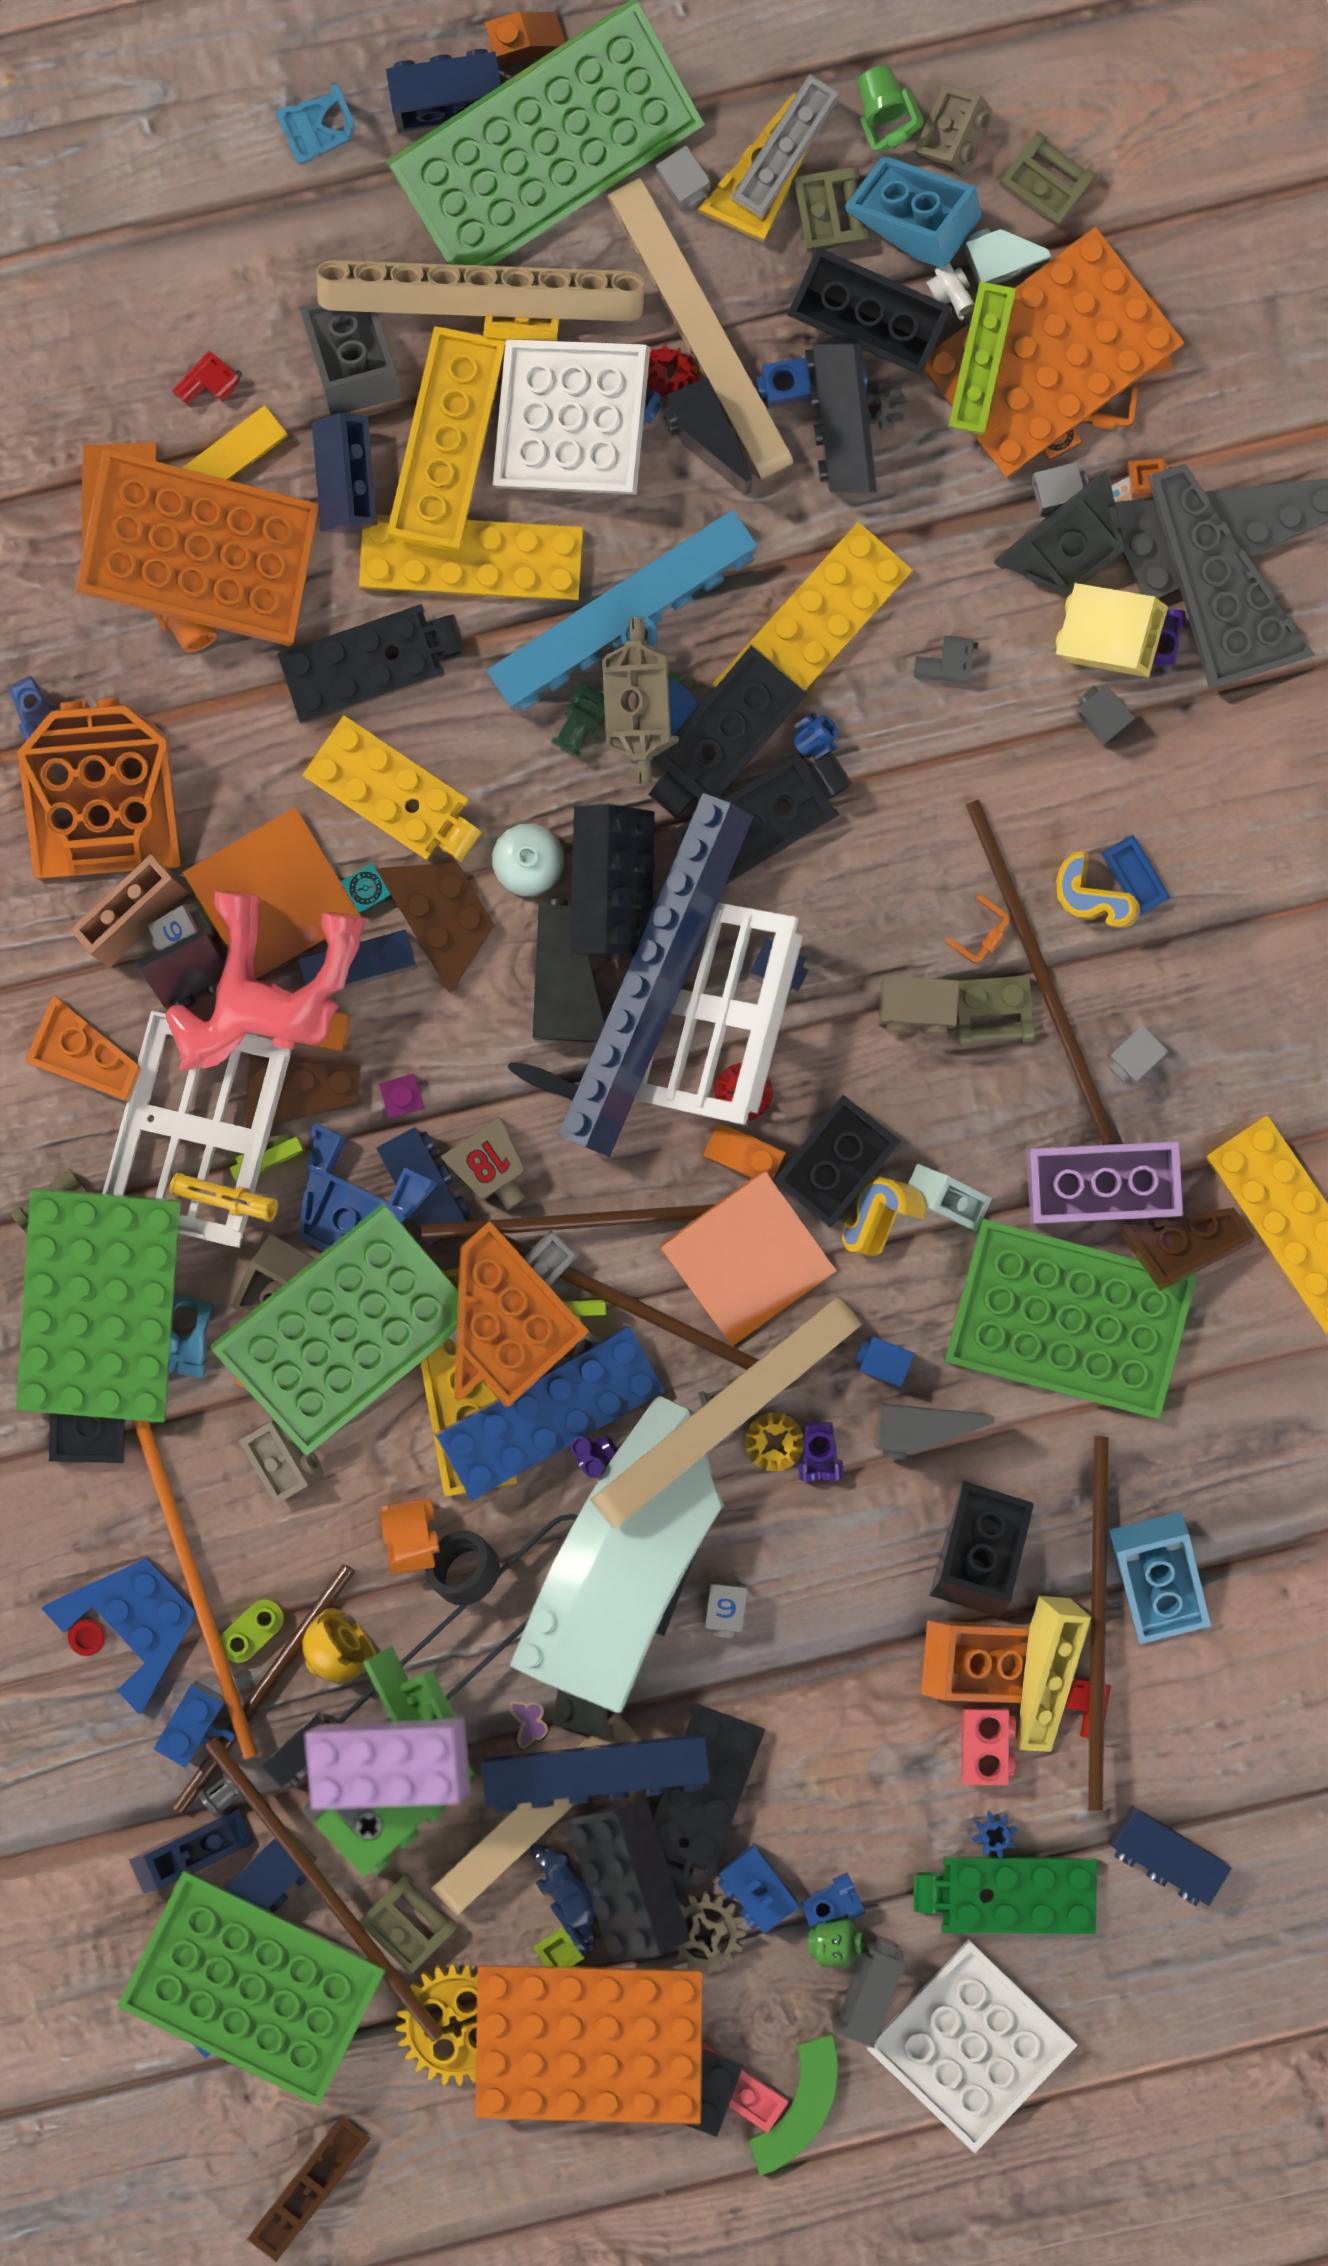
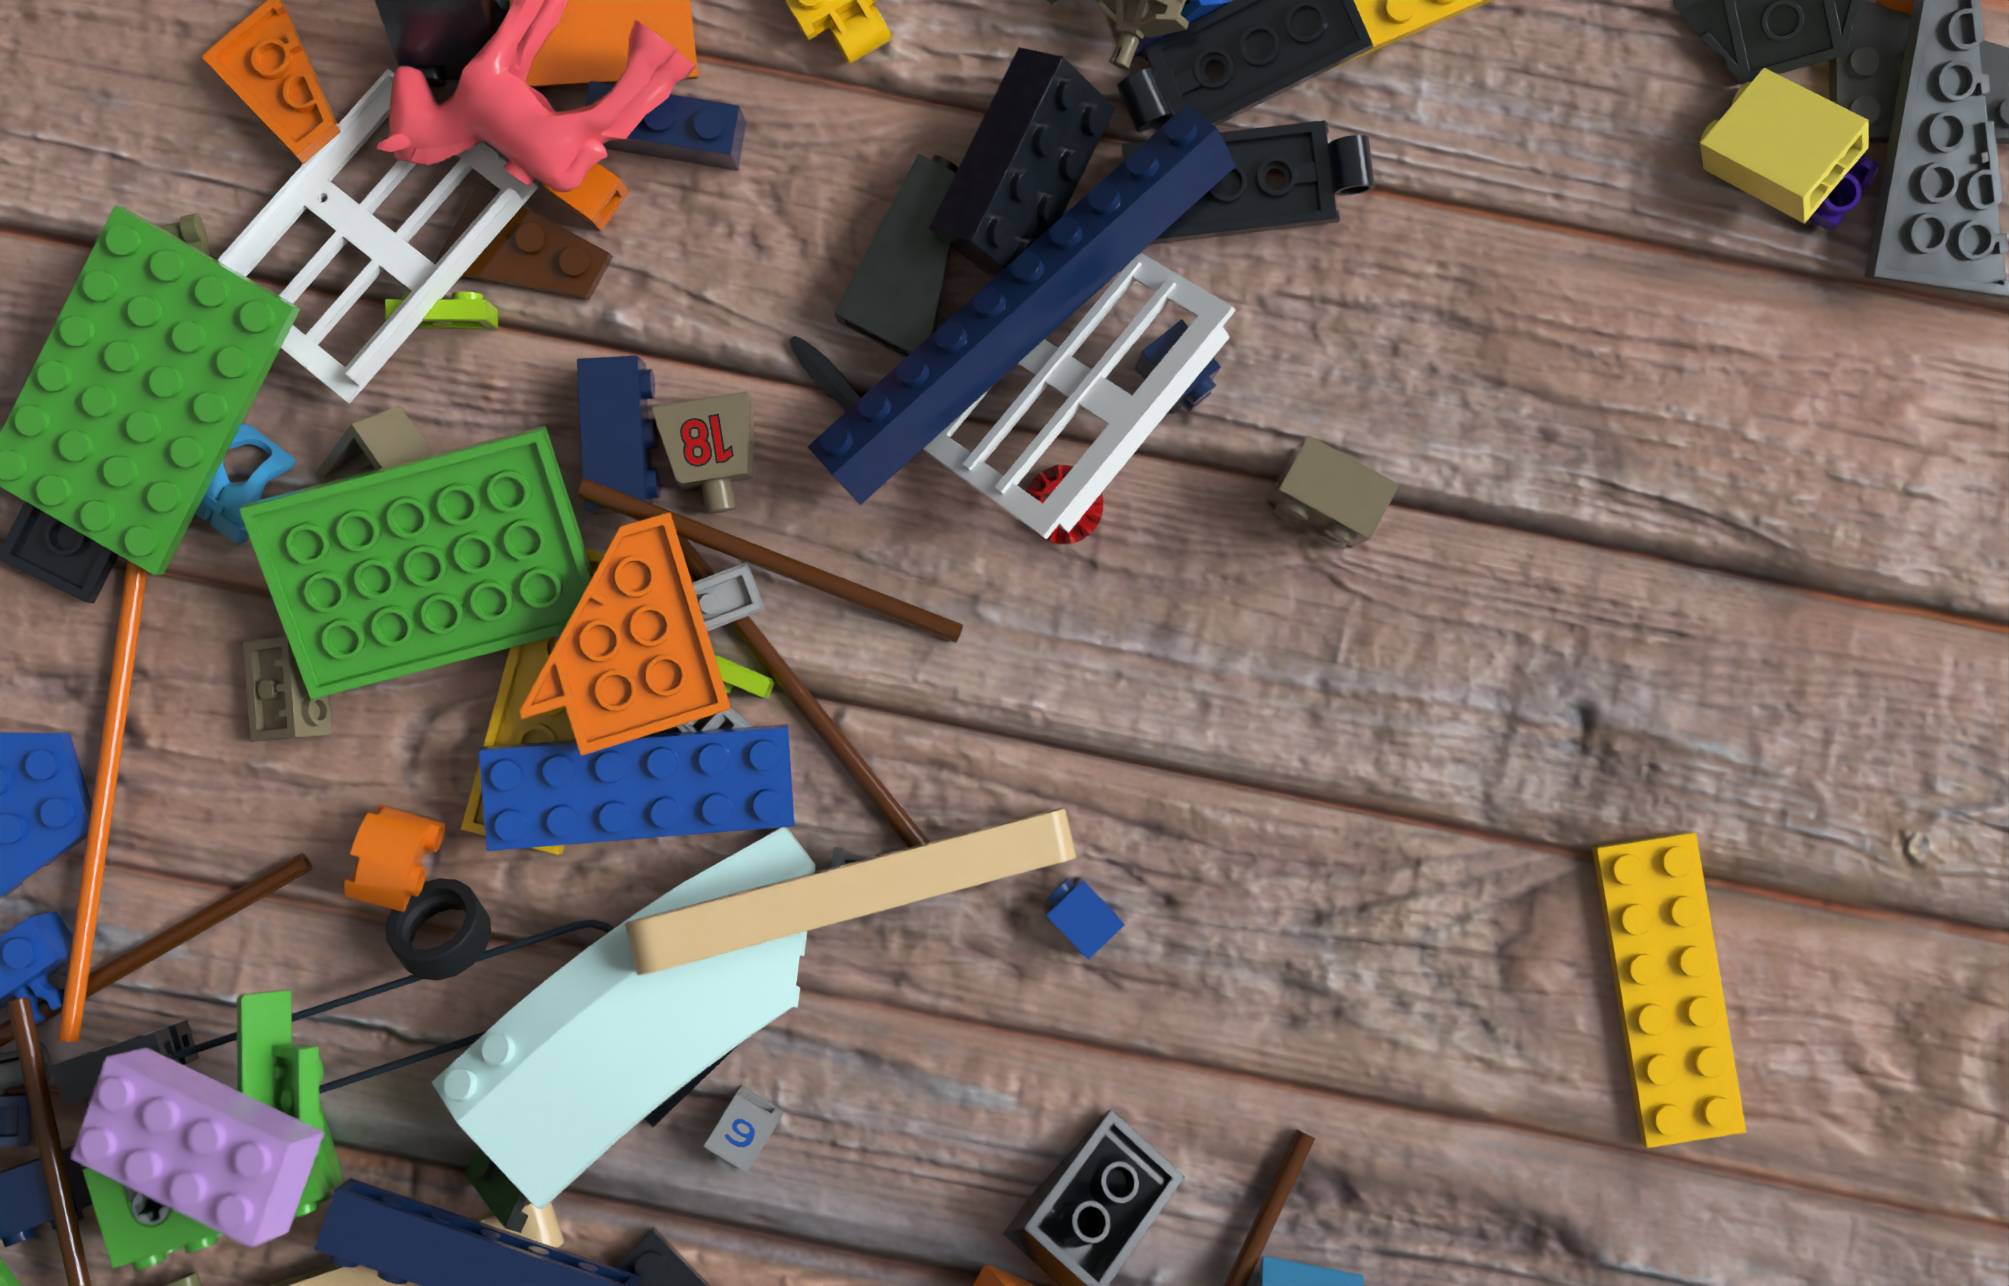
camera: 15 degrees right, 0 degrees up
yellow pin [170,1173,278,1222] -> none
lime plate [220,1599,285,1663] -> none
blue wing [298,1123,438,1251] -> none
yellow cylinder [302,1608,376,1684] -> none
teal tile [341,863,391,914] -> none
reddish brown wing [377,862,495,993] -> none
magenta plate [379,1073,425,1119] -> none
light aqua cylinder [492,823,565,897] -> none
medium lavender sticker [509,1701,548,1749] -> none
dark purple plate [570,1435,618,1478] -> none
orange piece [659,1170,836,1347] -> none
orange slope [703,1123,786,1181] -> none
yellow gear [745,1412,804,1472] -> none
black brick [773,1095,901,1228] -> none
blue gear [793,712,839,760] -> none
dark purple plate [799,1422,844,1481] -> none
yellow animal [842,1177,926,1256] -> none
dark grey slope [875,1403,994,1460] -> none
light aqua slope [908,1164,992,1232] -> none
dark grey piece [914,635,979,683] -> none
orange piece [944,894,1010,963] -> none
bright green plate [944,1219,1197,1419] -> none
olive plate [957,976,1034,1047] -> none
reddish brown piece [966,799,1117,1145] -> none
lavender brick [1026,1142,1183,1224] -> none
yellow animal [1056,851,1140,928] -> none
dark grey brick [1075,684,1135,746] -> none
blue tile [1101,834,1171,916] -> none
light grey brick [1107,1024,1168,1084] -> none
reddish brown wing [1120,1207,1254,1291] -> none

